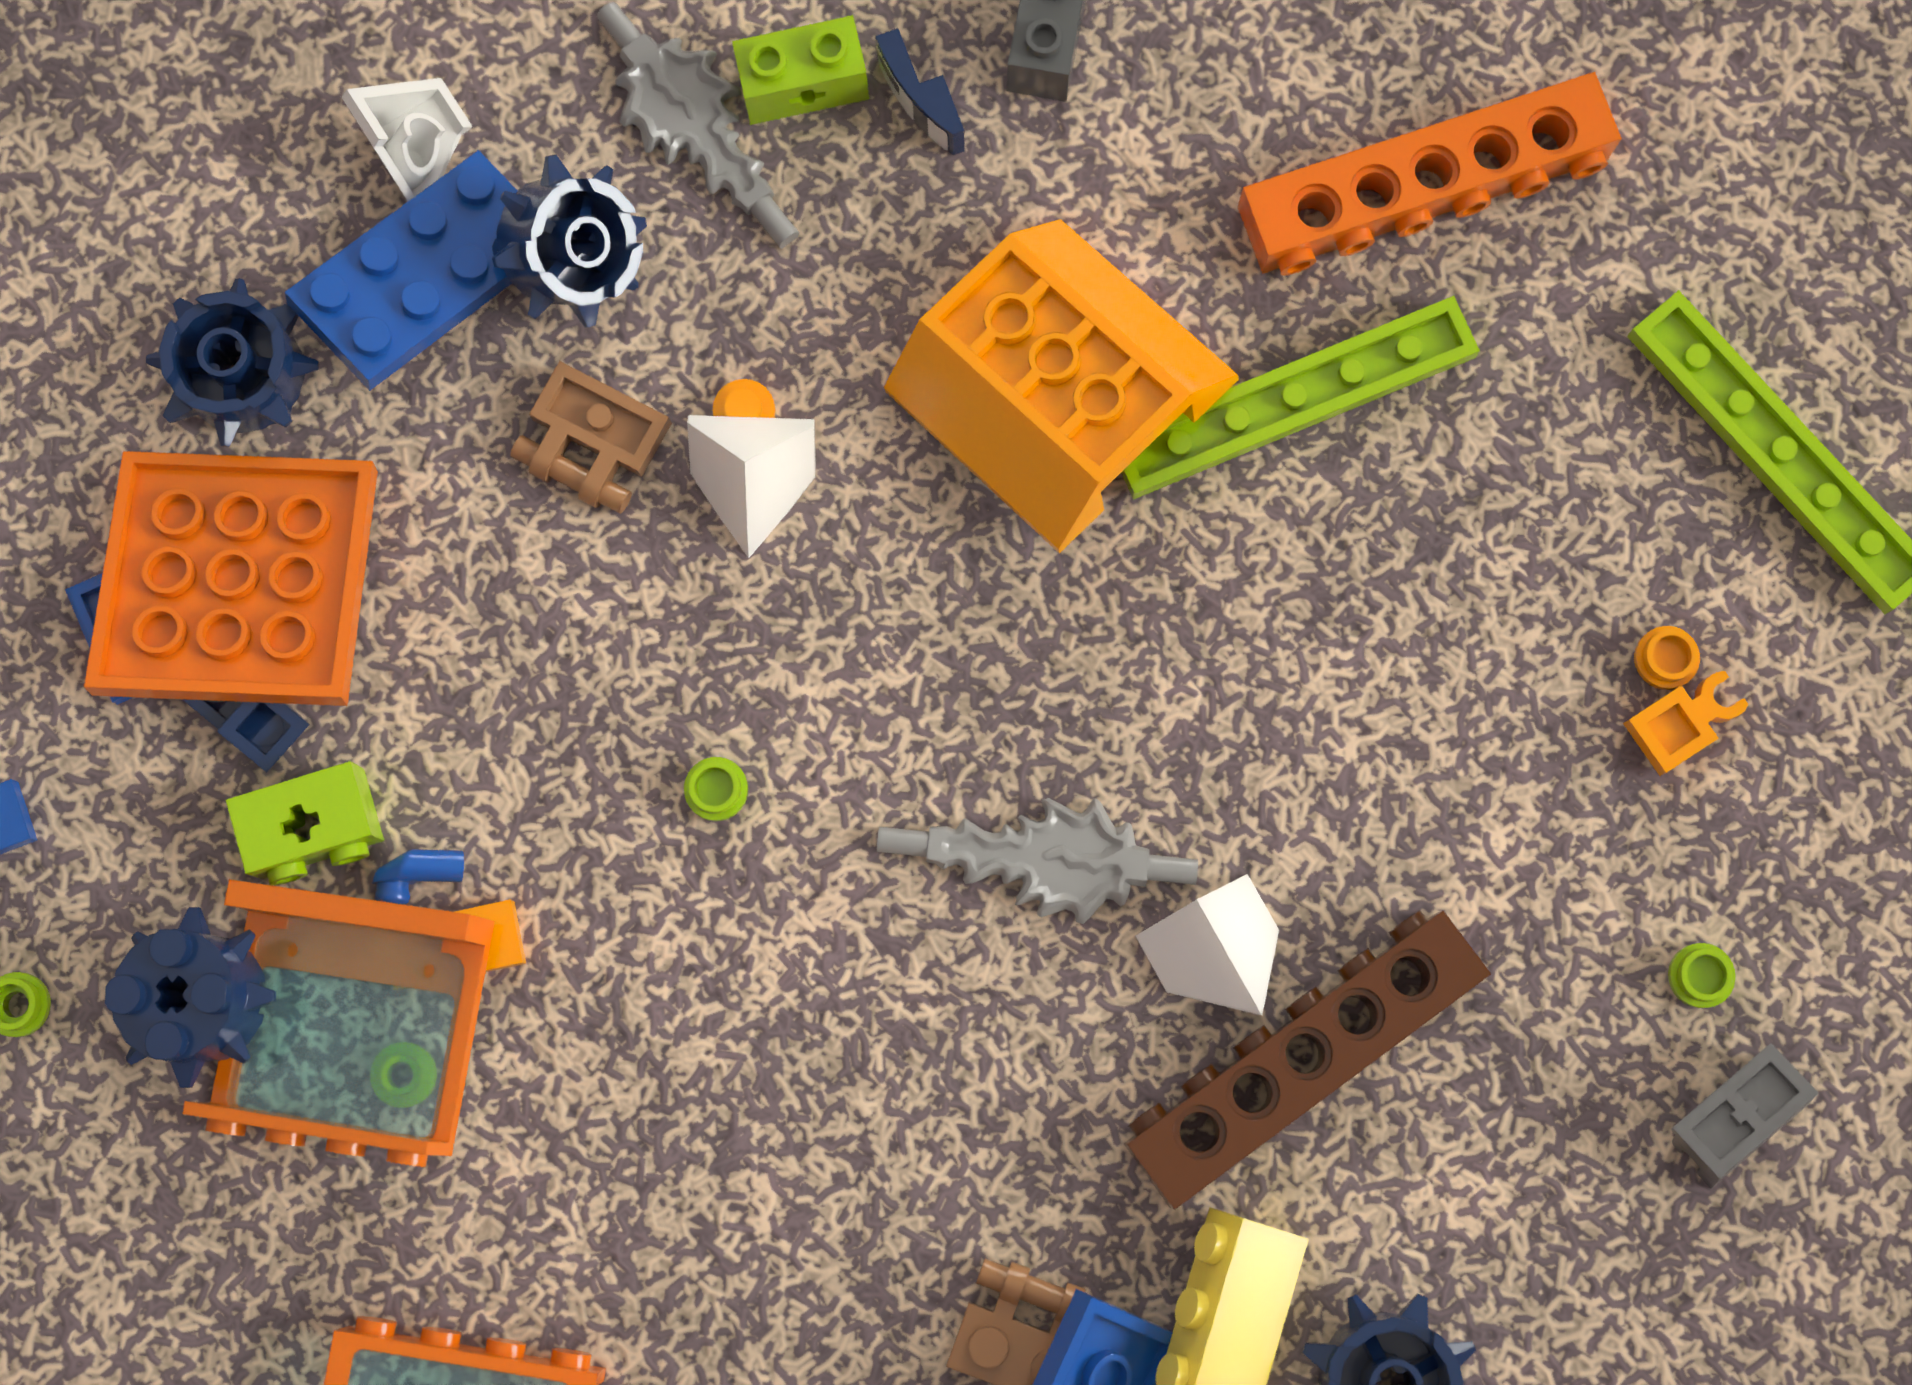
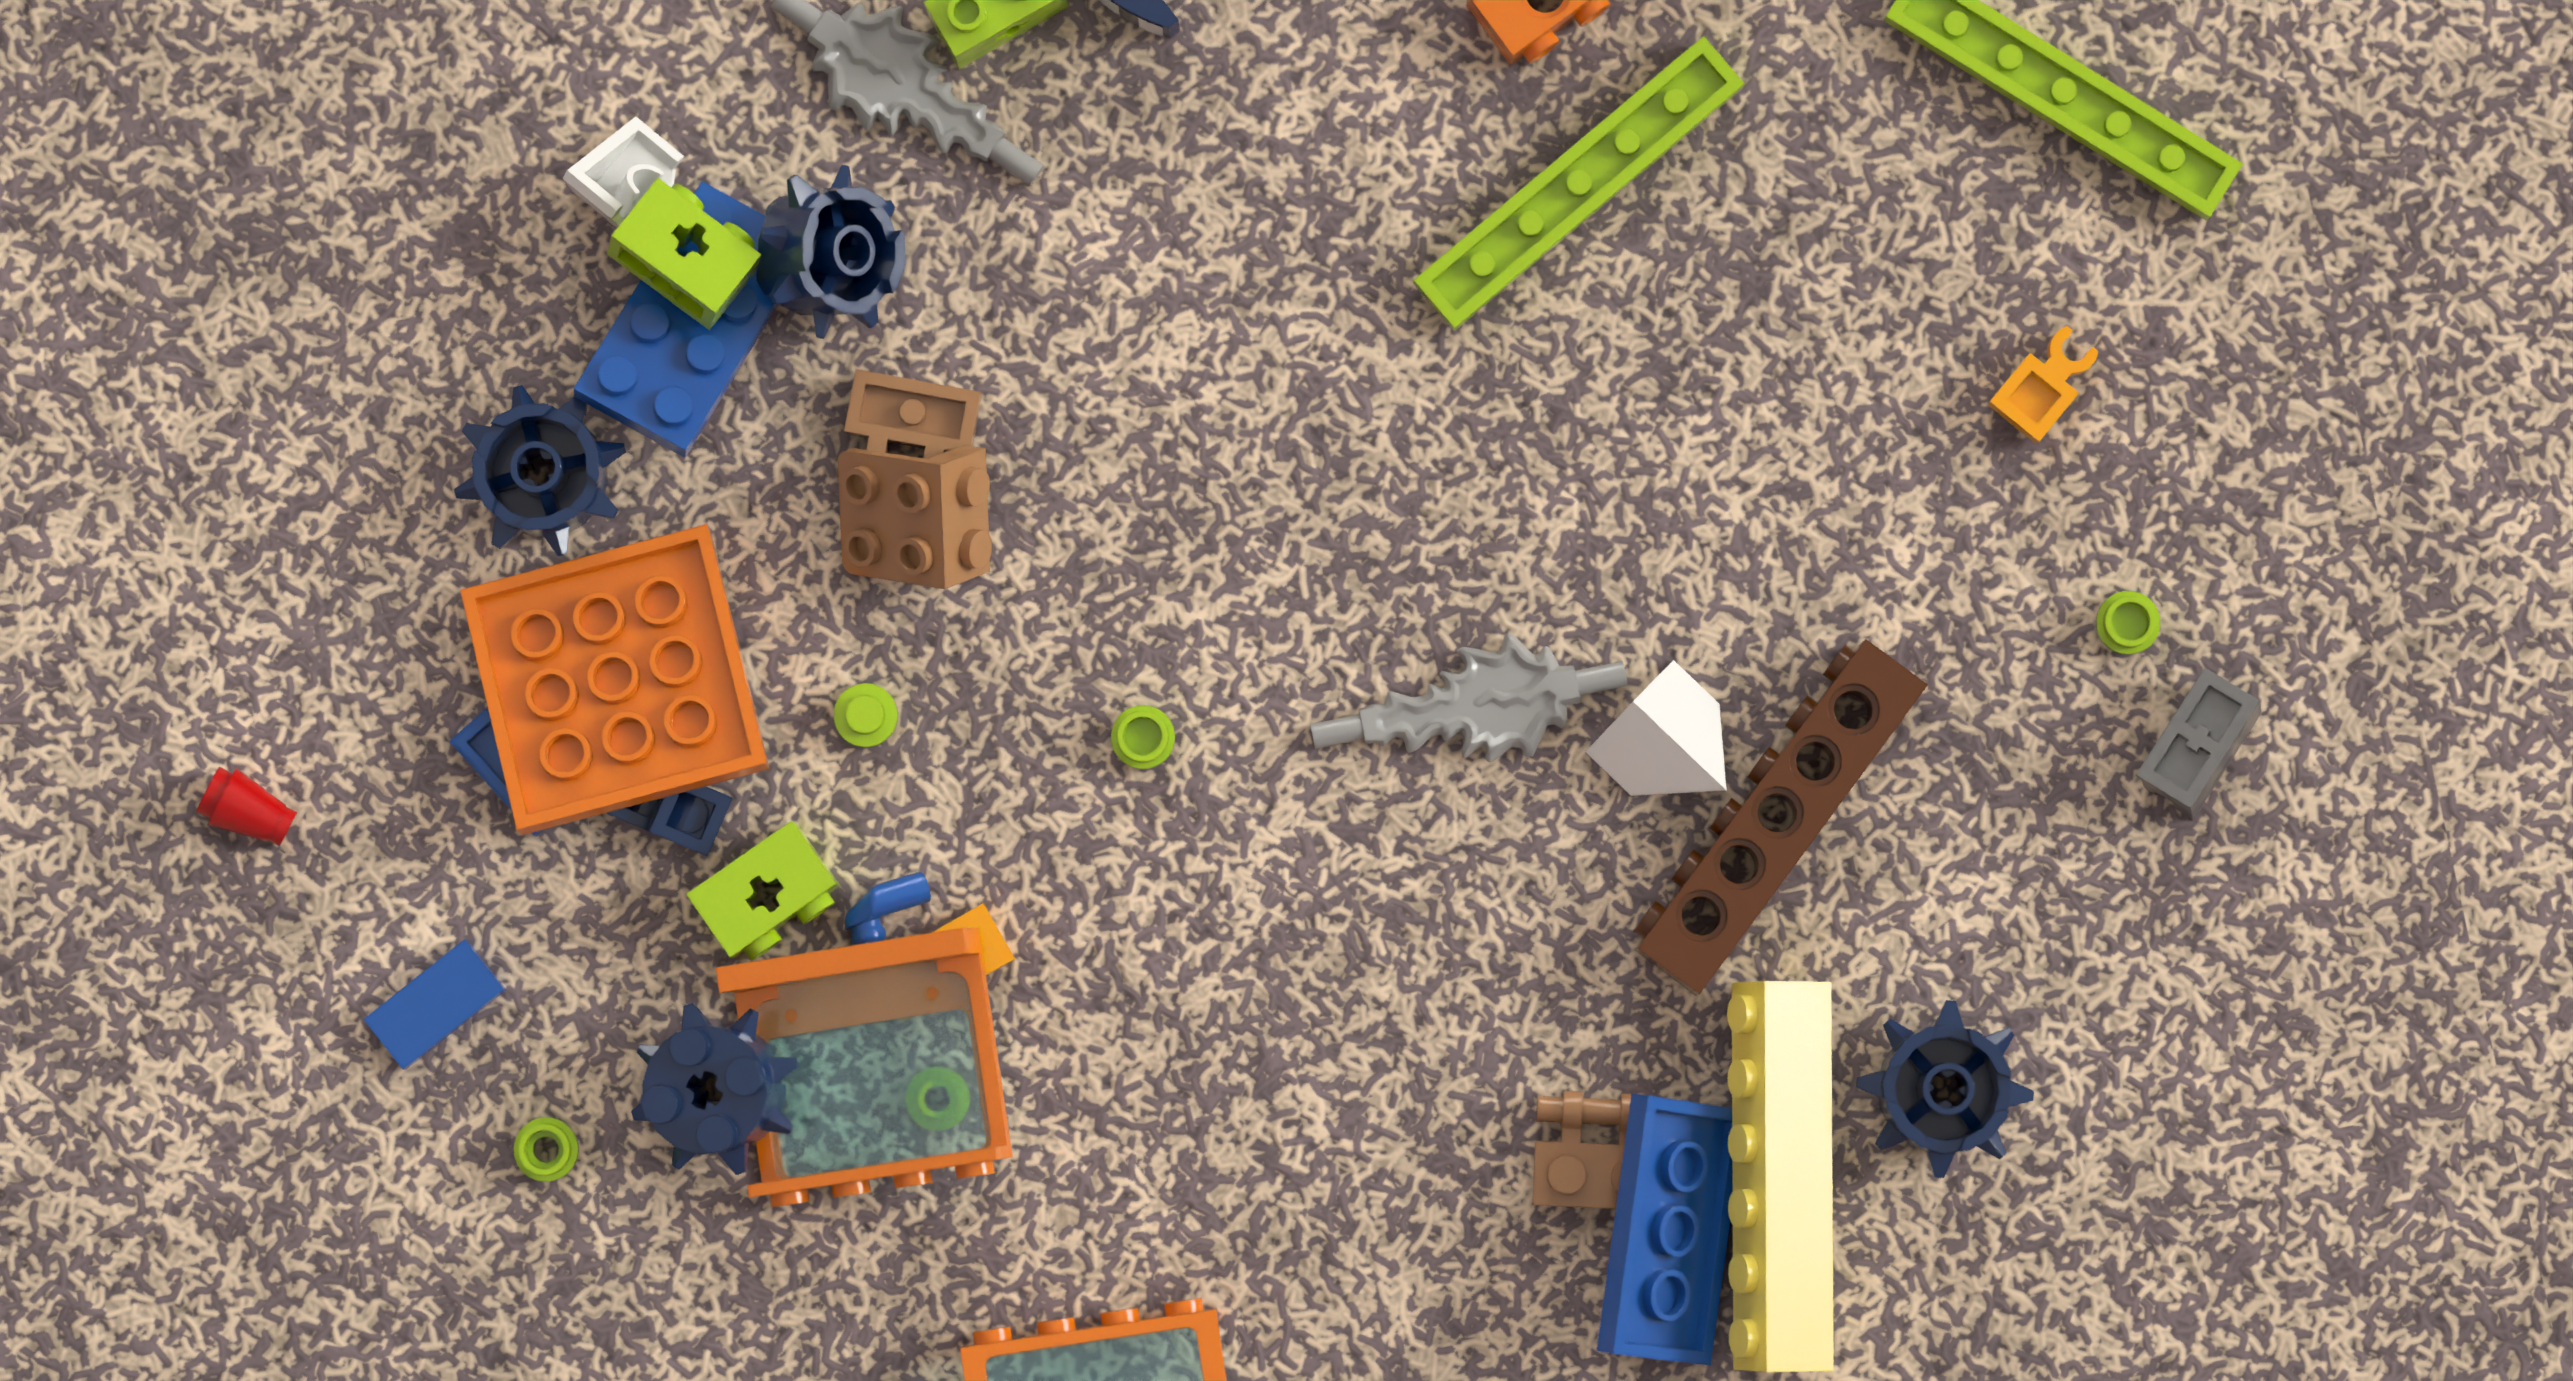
camera: 20 degrees left, 5 degrees up
white slope [687,415,816,558] -> none
light orange plate [712,379,776,418] -> none
light orange slope [884,219,1239,554] -> none
light orange plate [1634,626,1700,690] -> none
none -> lime brick [607,178,761,330]
none -> lime plate [834,683,898,747]
none -> medium nougat bracket [838,445,992,589]

